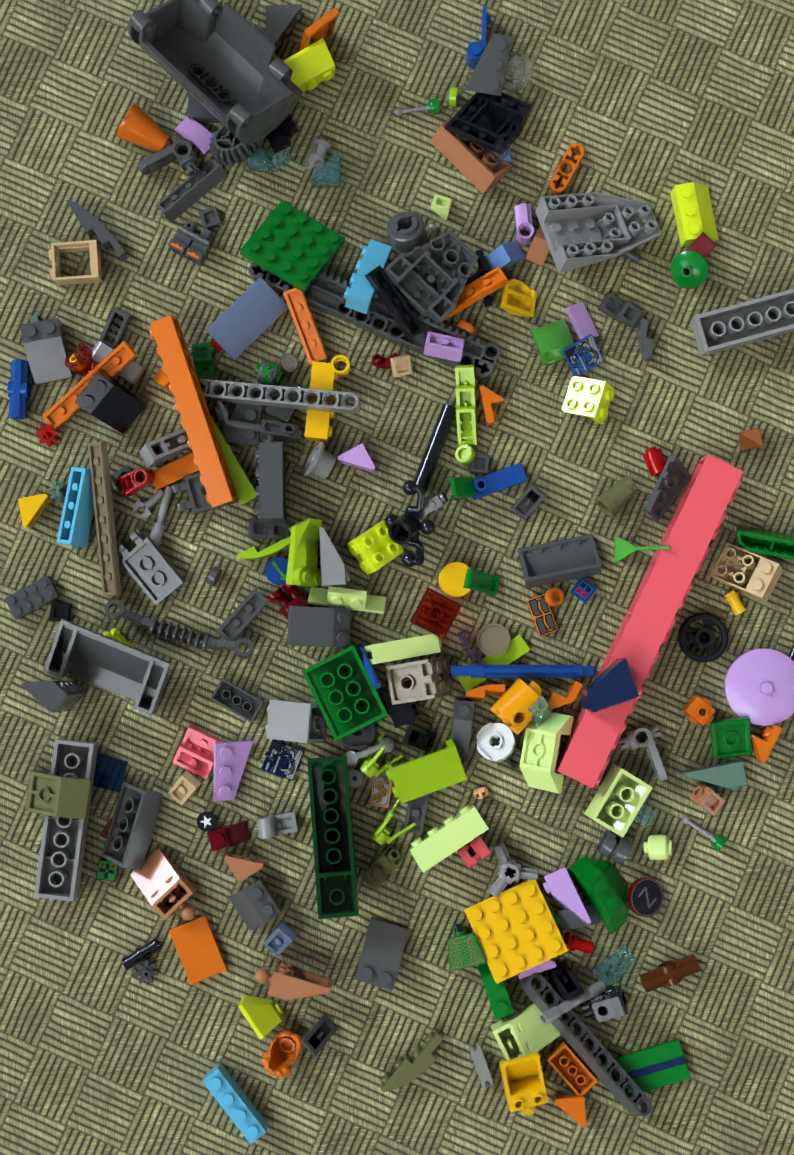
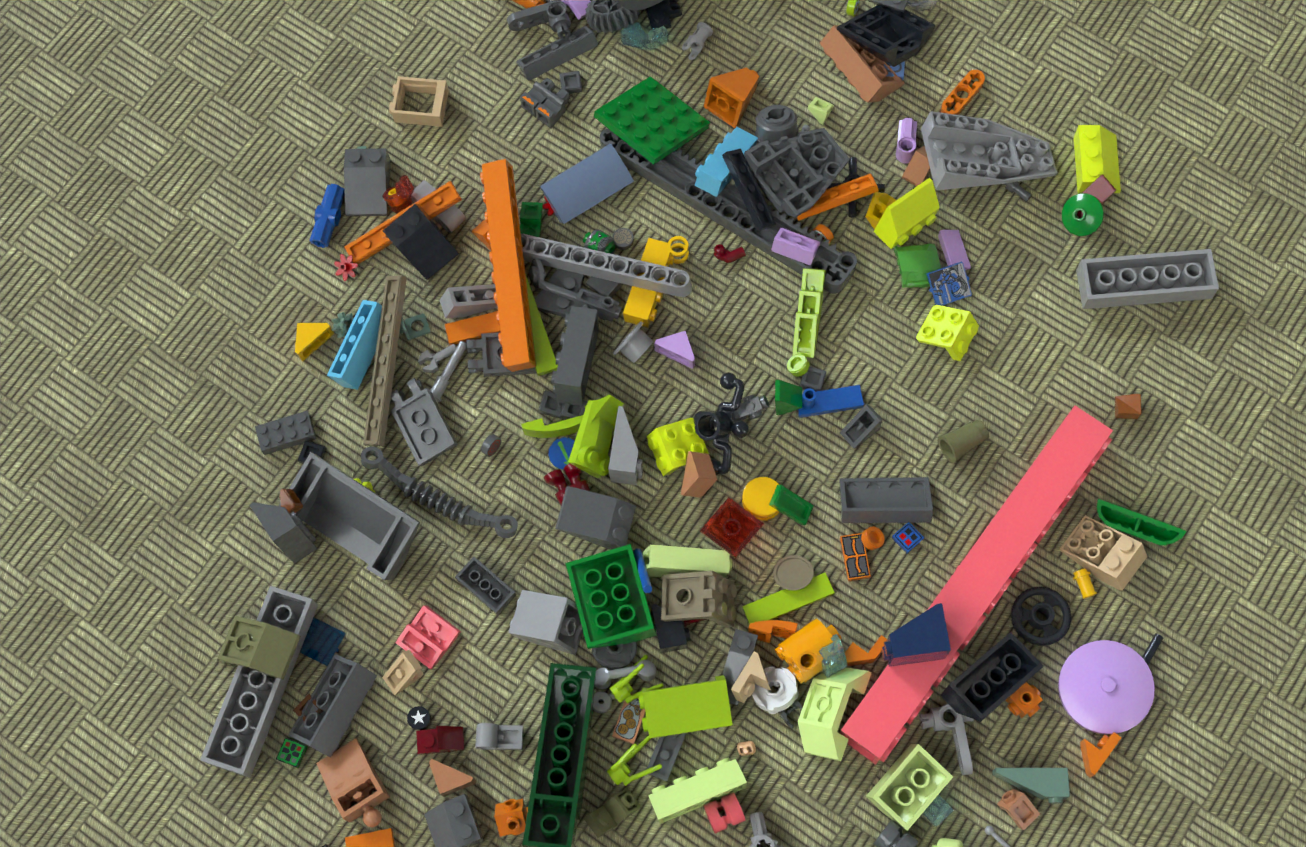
camera: 20 degrees right, 15 degrees down
dark grey slope [67,199,129,262] -> none
dark grey slope [99,307,133,349] -> none
red piece [116,468,155,498] -> none
lavender wing [213,740,253,801] -> none
dark grey plate [216,588,269,641] -> none
piece [261,739,304,781] -> none
orange tile [283,288,328,365] -> none
yellowish green bracket [308,586,386,614] -> none
clear light blue slope [311,152,341,188] -> none
tan tile [390,354,413,378] -> none
hinge [395,98,440,116] -> none
black slope [402,723,437,752] -> none
black piece [414,404,456,493] -> none
blue piece [450,664,594,678] -> none
clear purple slope [457,631,483,664] -> none
orange slope [478,386,506,427] -> none
medium blue slope [485,241,526,271] -> none
dark grey slope [597,292,642,328] -> none
bright green piece [614,535,671,564] -> none
dark grey slope [637,319,654,362] -> none
red brick [643,446,666,477] -> none
dark grey wing [645,454,692,521] -> none
green tile [710,716,752,759] -> none
none -> dark orange slope [279,488,303,513]
none -> orange brick [494,799,528,837]
none -> nougat slope [681,451,717,498]
none -> orange slope [703,67,760,128]
none -> tan slope [731,651,771,703]
none -> neon yellow slope [874,178,940,249]
none -> black slope [940,632,1044,722]

